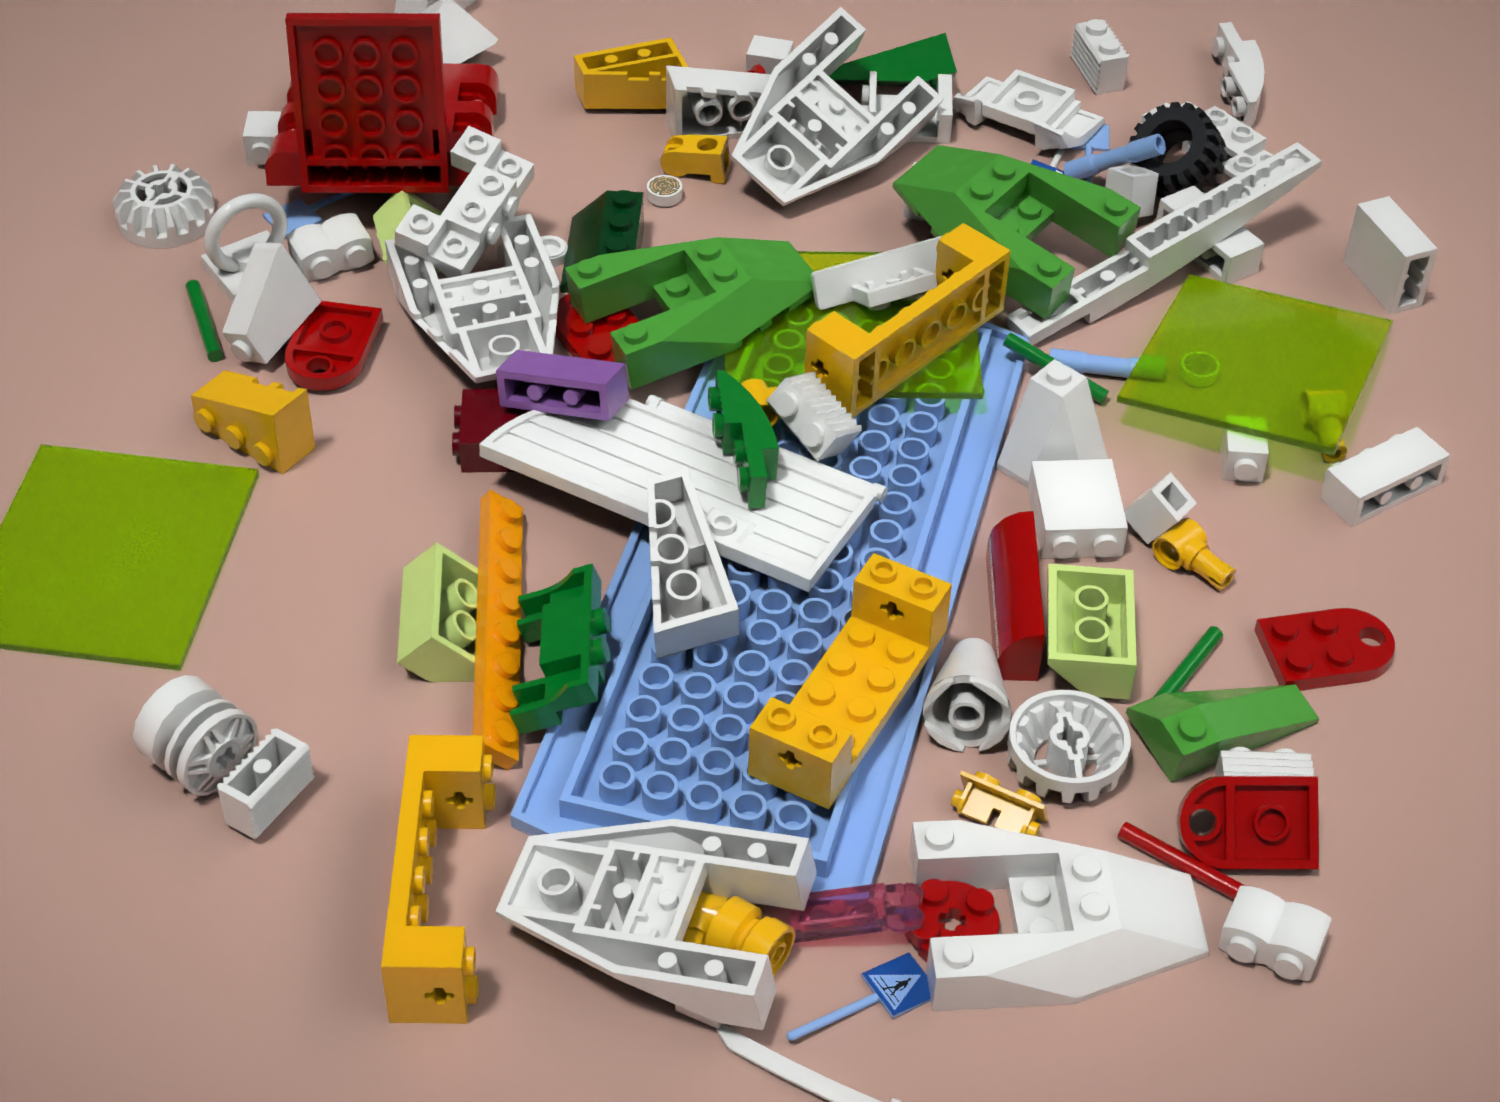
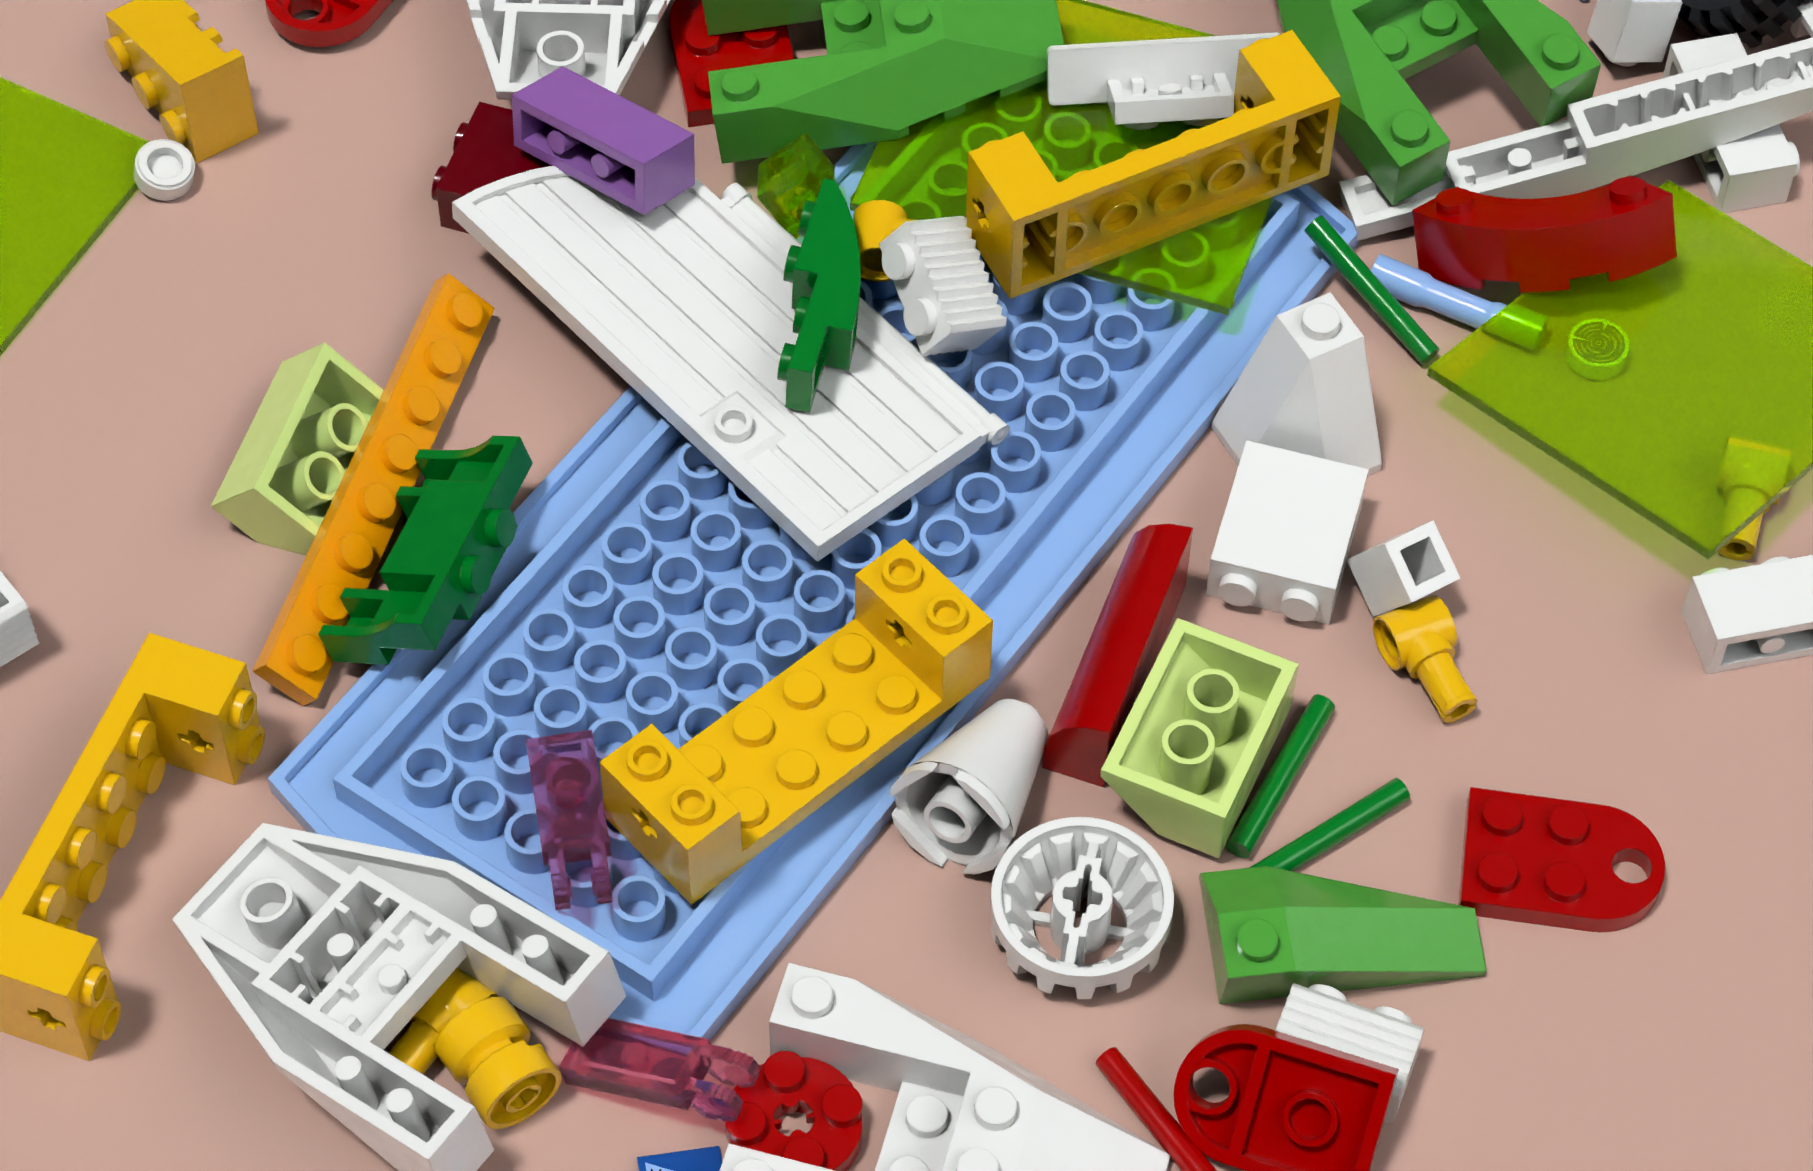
camera: 20 degrees right, 10 degrees up
white wedge [646,468,740,658] -> none
yellow hinge [950,771,1048,836] -> none
white brick [1219,419,1269,483] -> none
none -> white tile [133,139,195,201]
none -> clear pink hinge [526,730,613,910]
none -> clear neon green brick [757,133,835,239]
none -> green bar [1226,694,1335,858]
none -> red brick [1412,175,1677,293]

